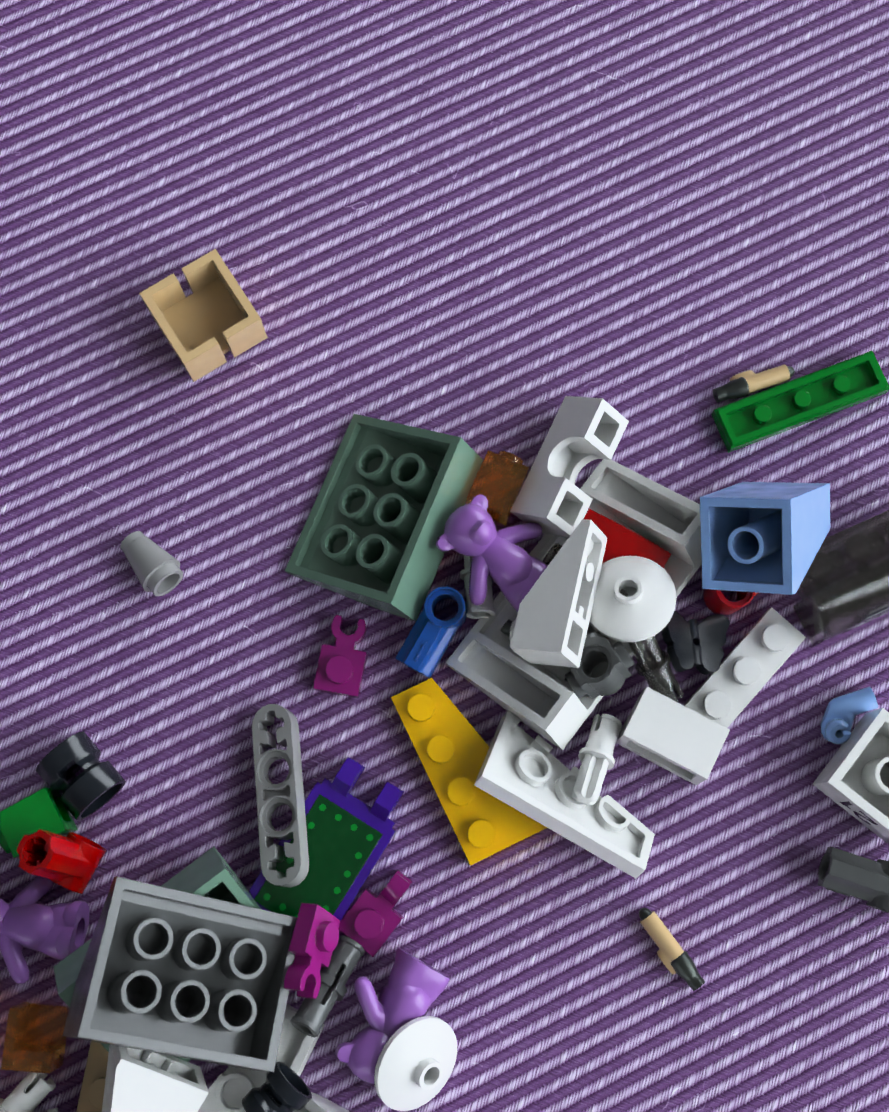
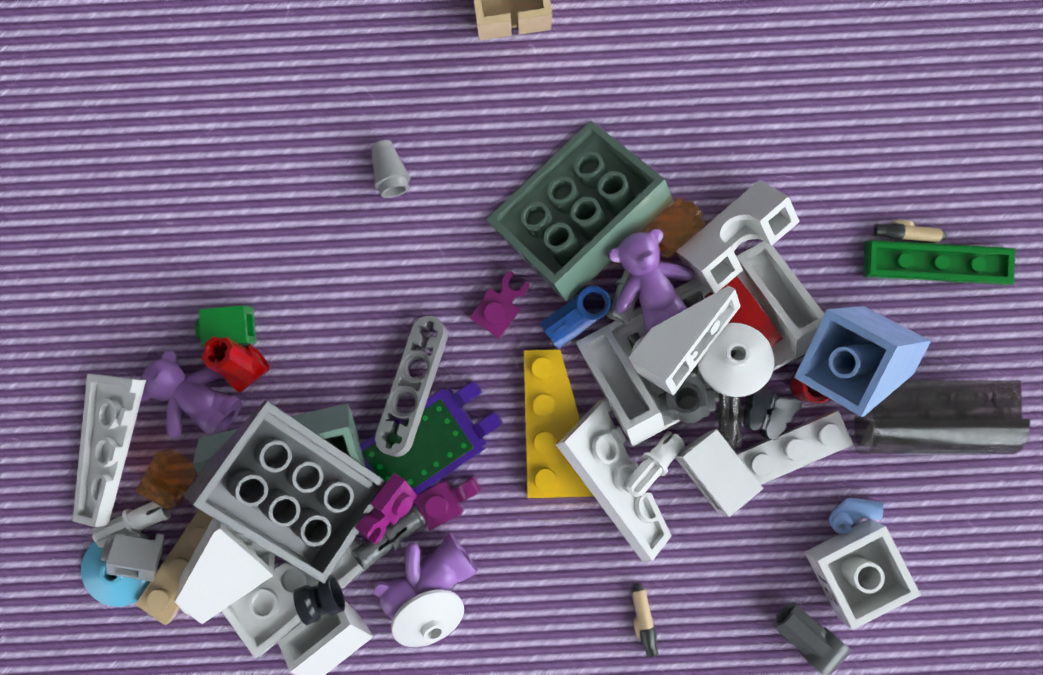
camera: 25 degrees right, 10 degrees up
black wheel [36,731,126,821] -> none

